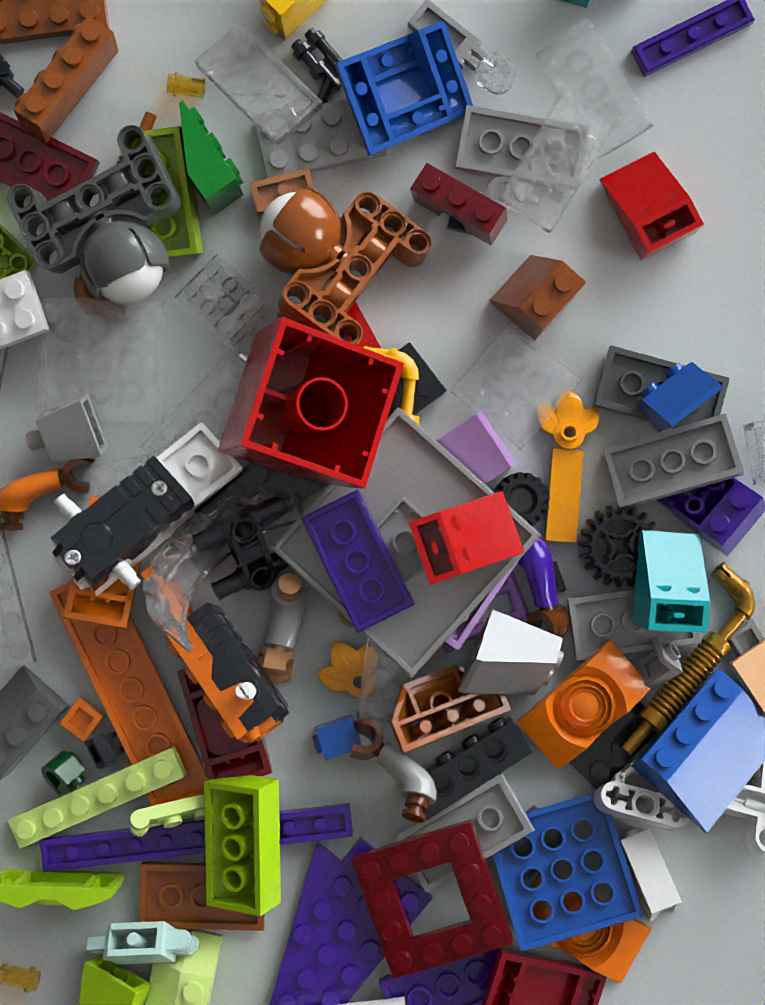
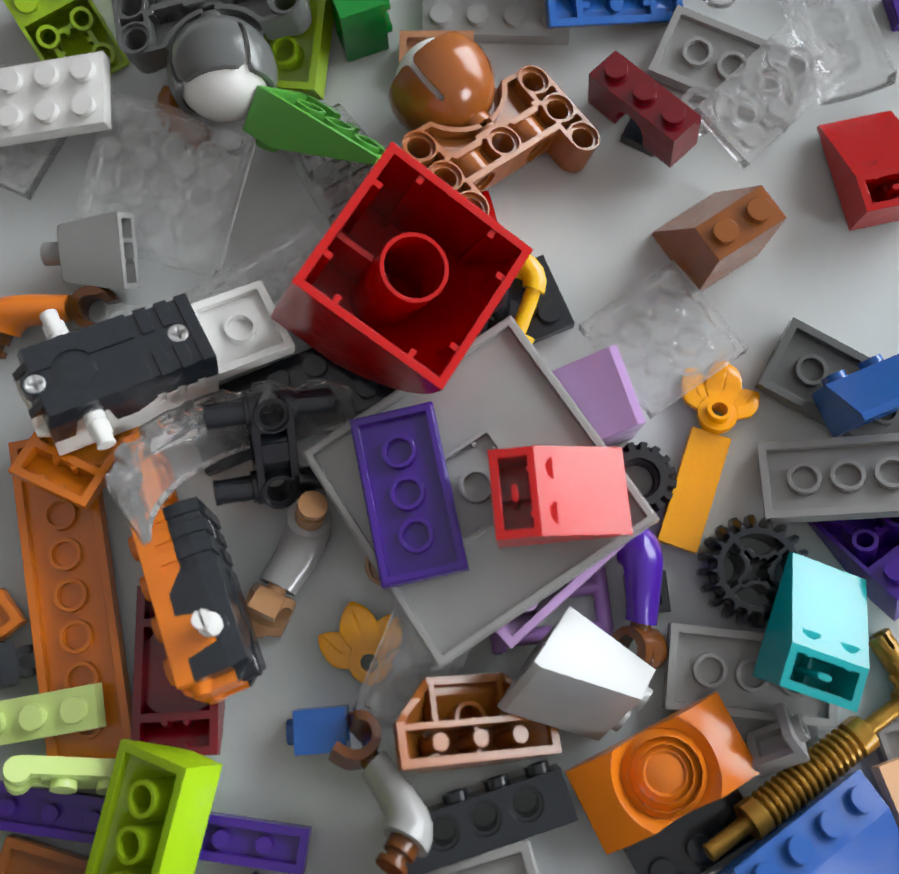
camera: 10 degrees right, 10 degrees down
none -> bright green wedge [243,85,386,165]

